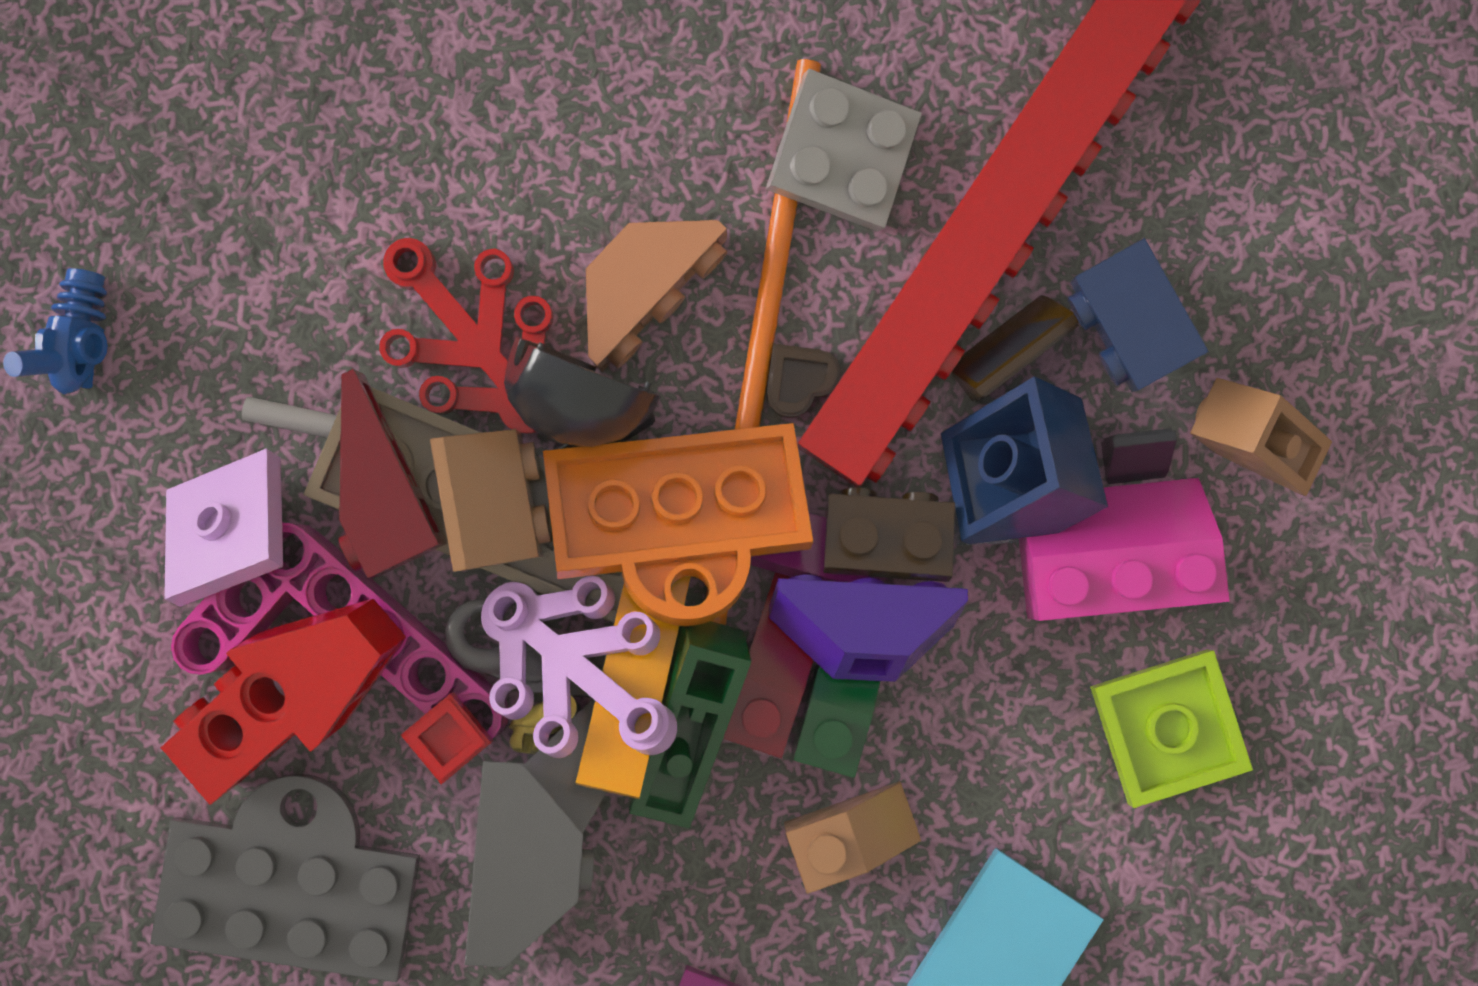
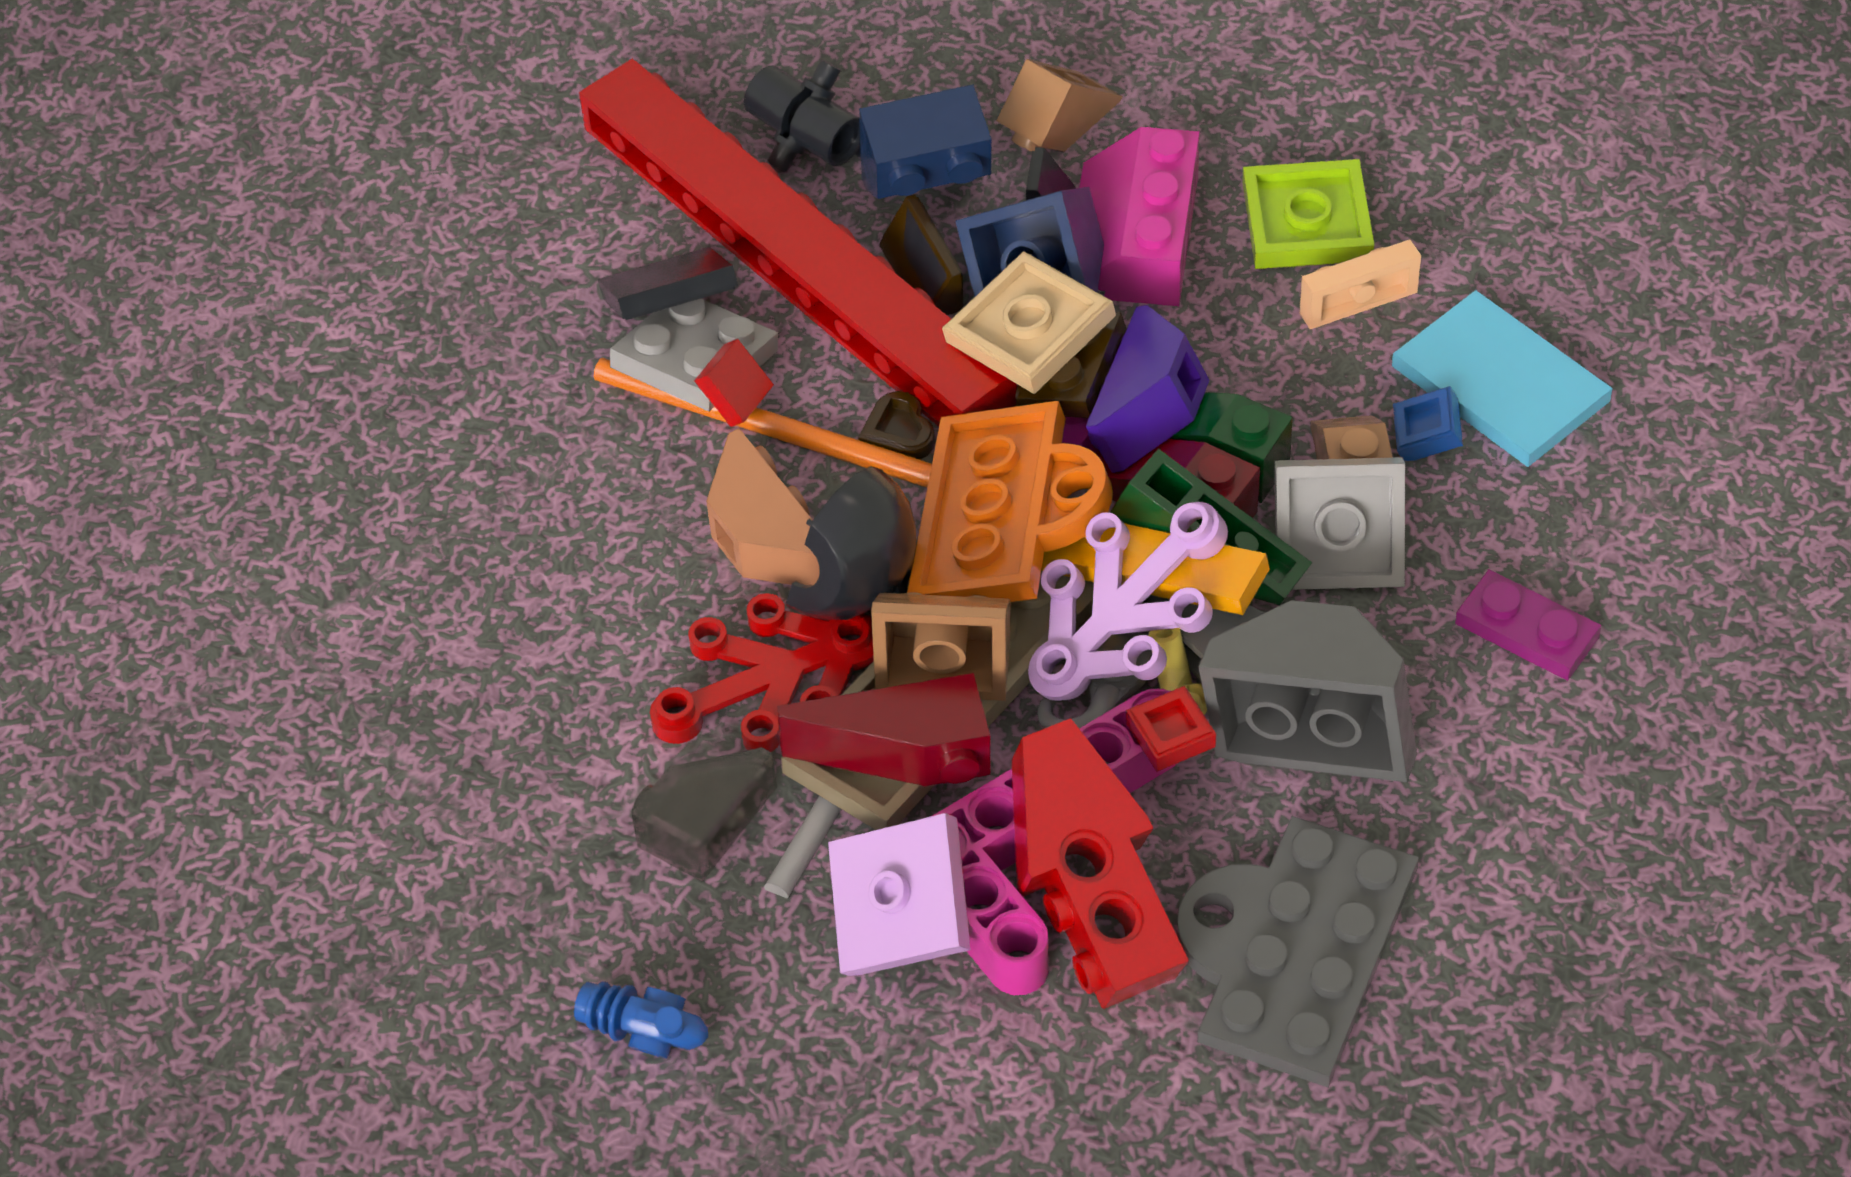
camera: 75 degrees left, 35 degrees down
none -> black tile [598,247,738,320]
none -> clear smoke slope [631,748,777,882]
none -> red tile [694,339,774,427]
none -> black pin [744,59,861,172]
none -> tan tile [942,251,1116,394]
none -> light grey plate [1275,457,1405,590]
none -> light nougat plate [1300,239,1421,330]
none -> blue tile [1393,386,1463,461]

